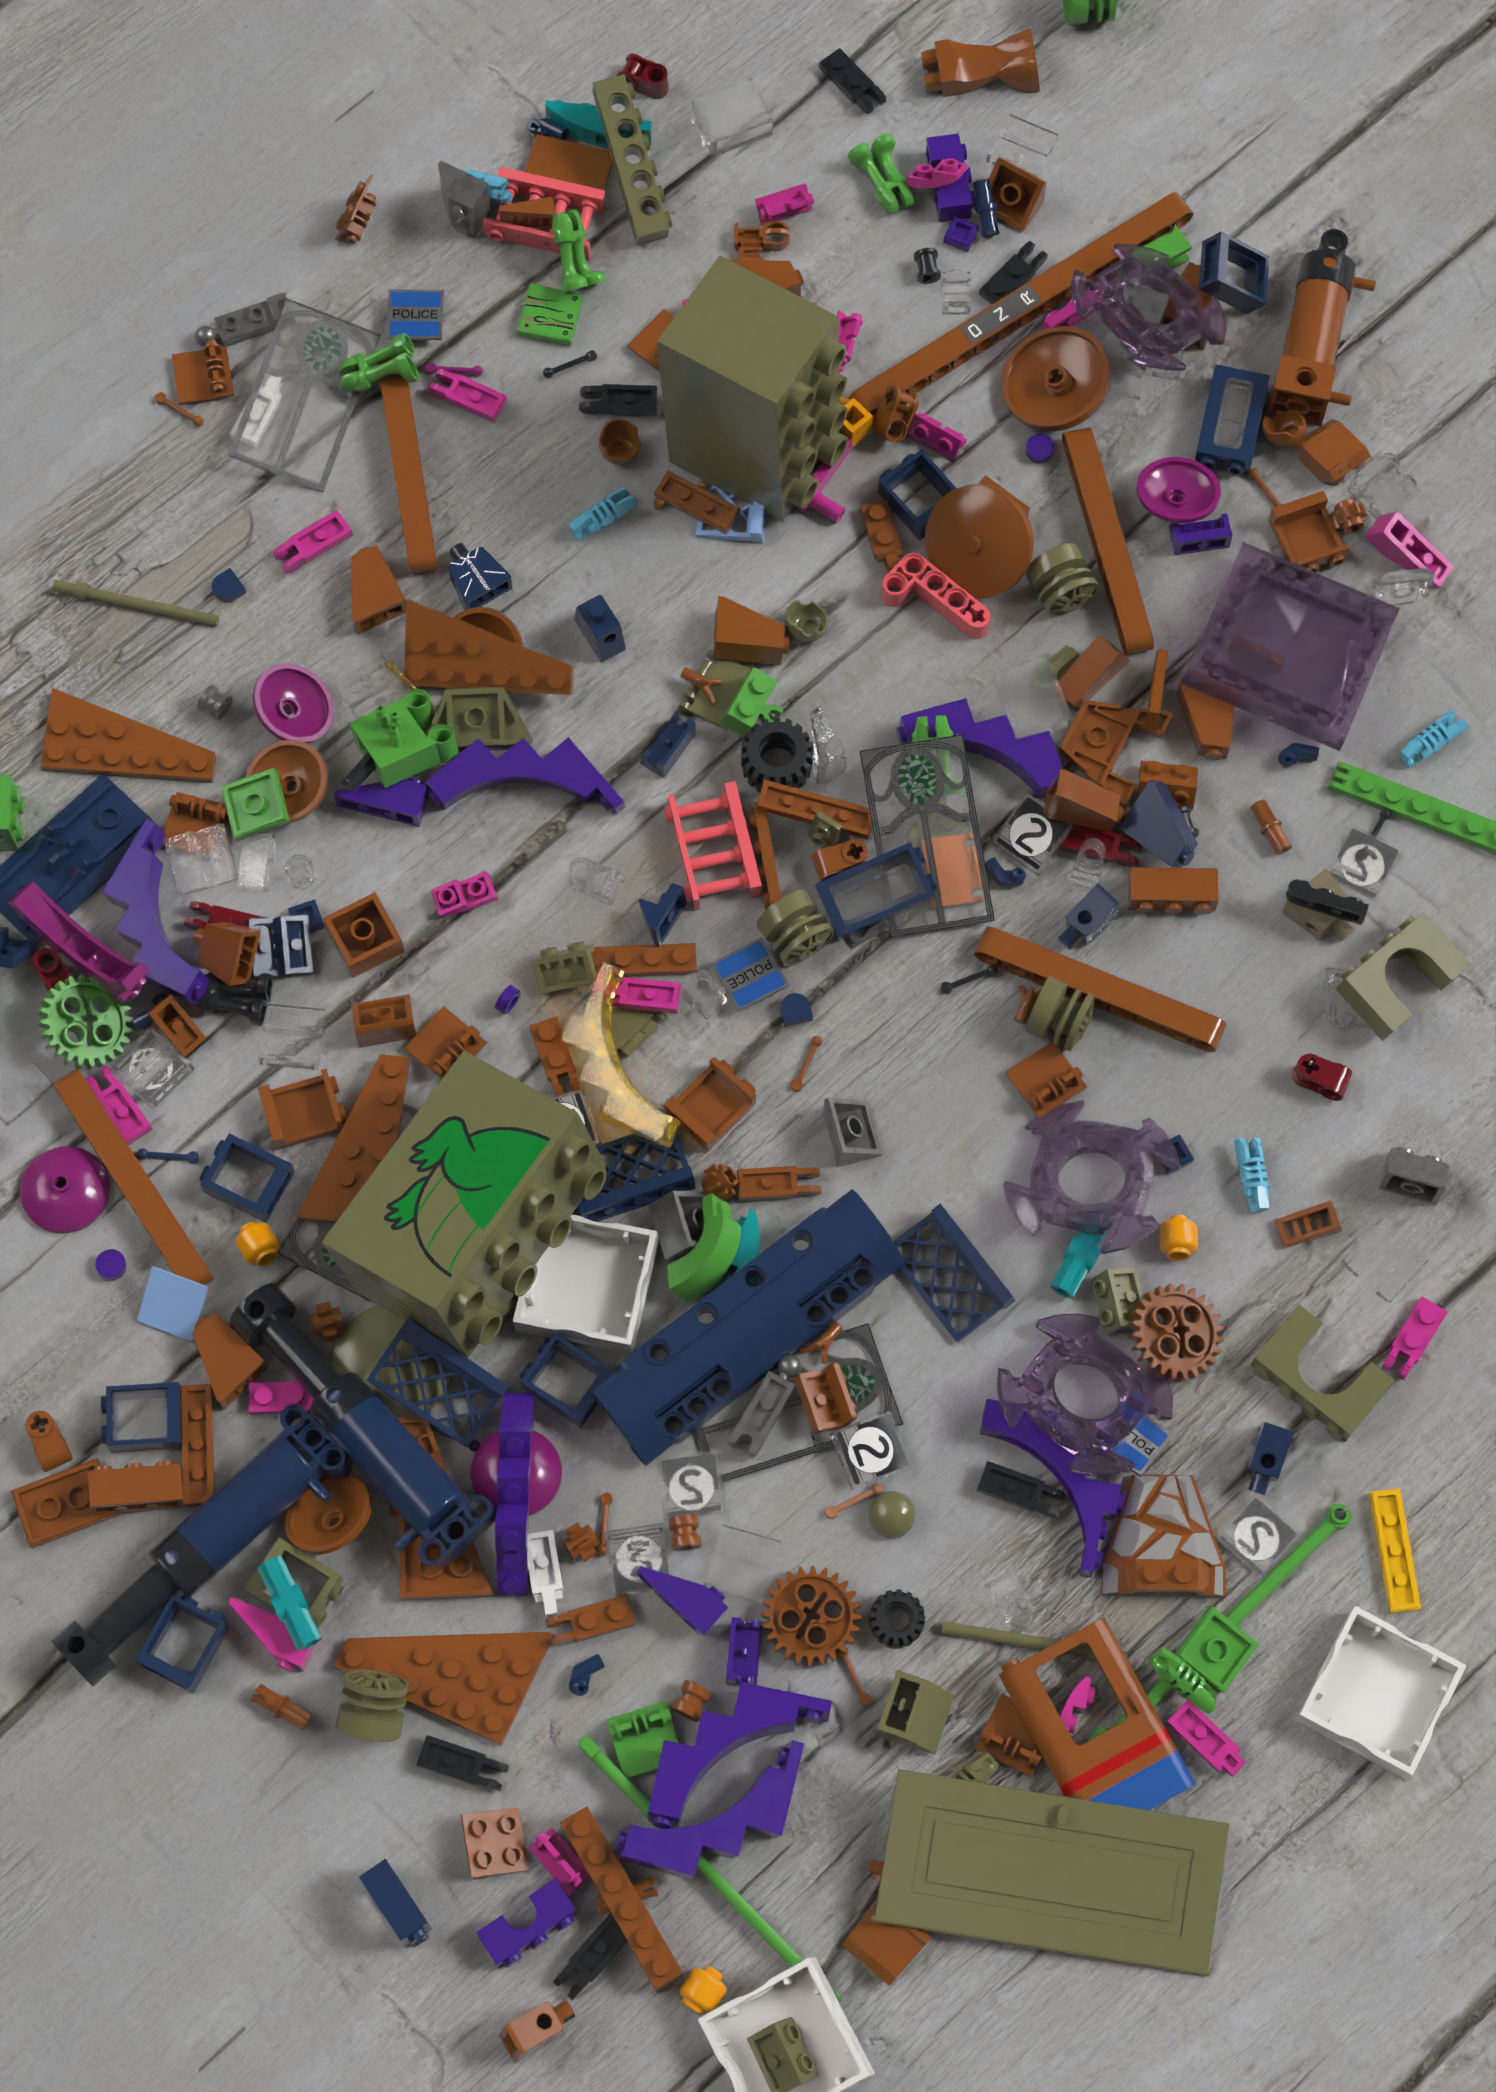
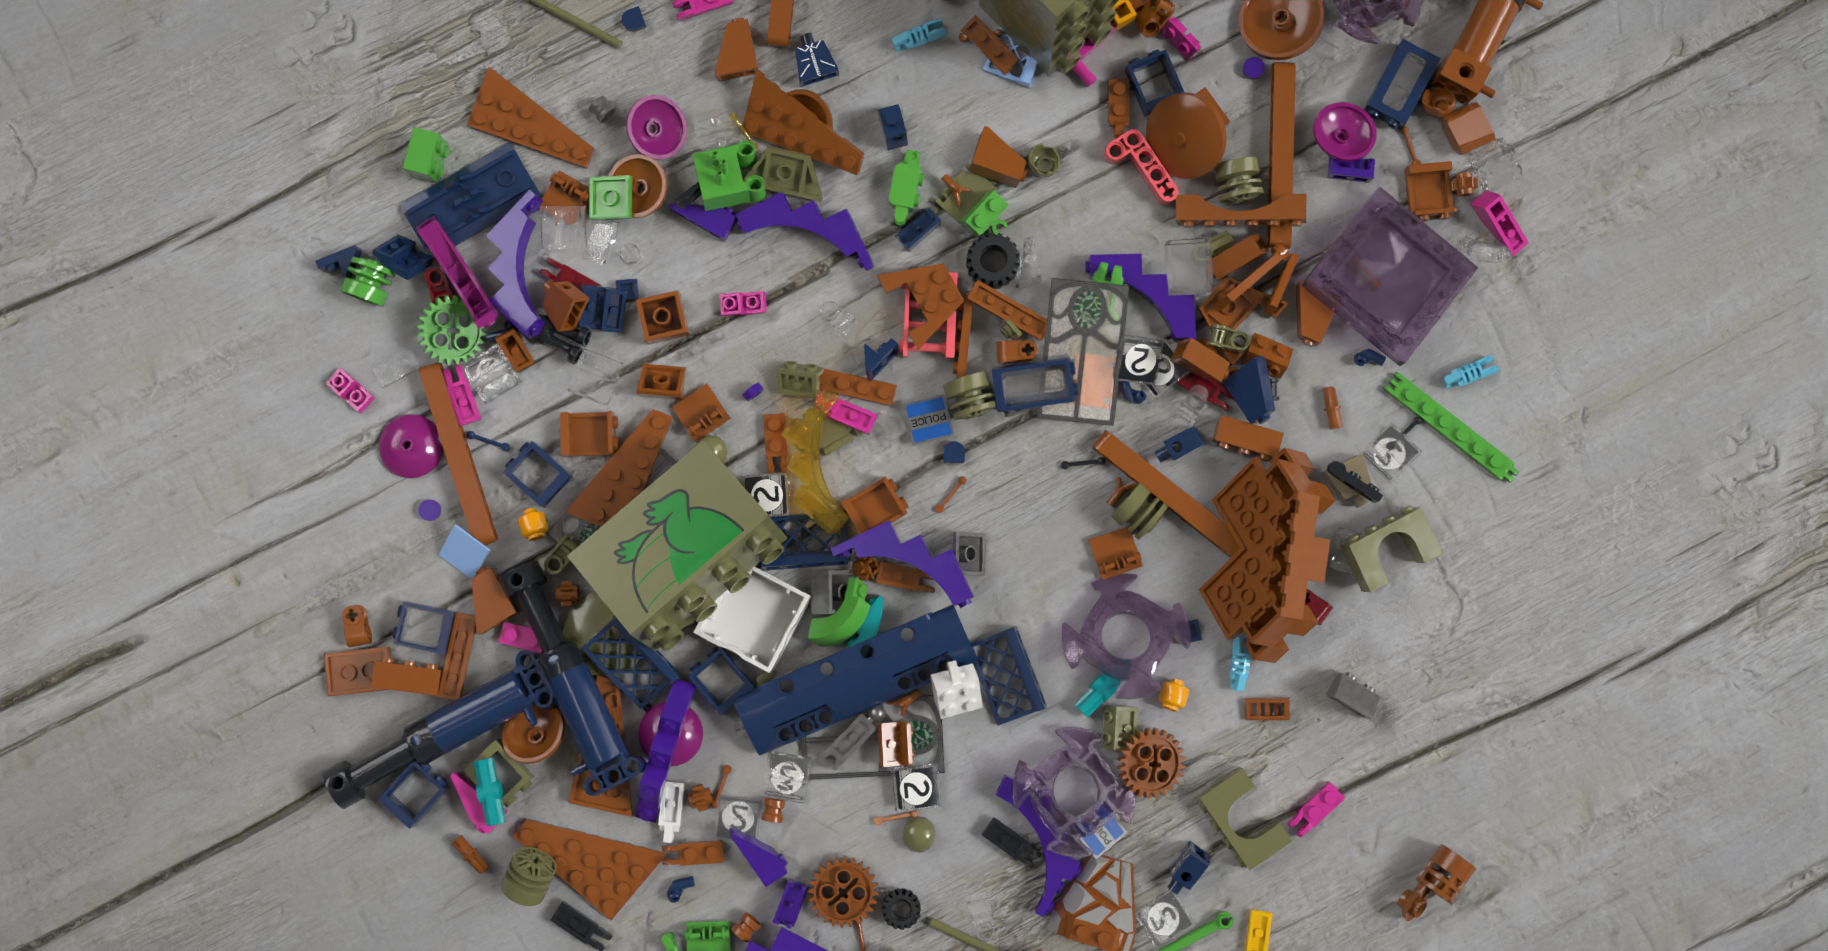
camera: 15 degrees right, 15 degrees up
none -> olive piece [544,533,579,575]
none -> dark purple arch [830,521,975,608]
none -> dark orange wing [877,263,964,350]
none -> bright green hinge [889,150,924,226]
none -> white hinge [930,660,983,719]
none -> slope [1113,334,1164,385]
none -> dark orange arch [1176,194,1307,228]
none -> dark orange brick [1199,447,1336,663]
none -> olive piece [1206,324,1250,353]
none -> dark orange plate [1214,243,1289,311]

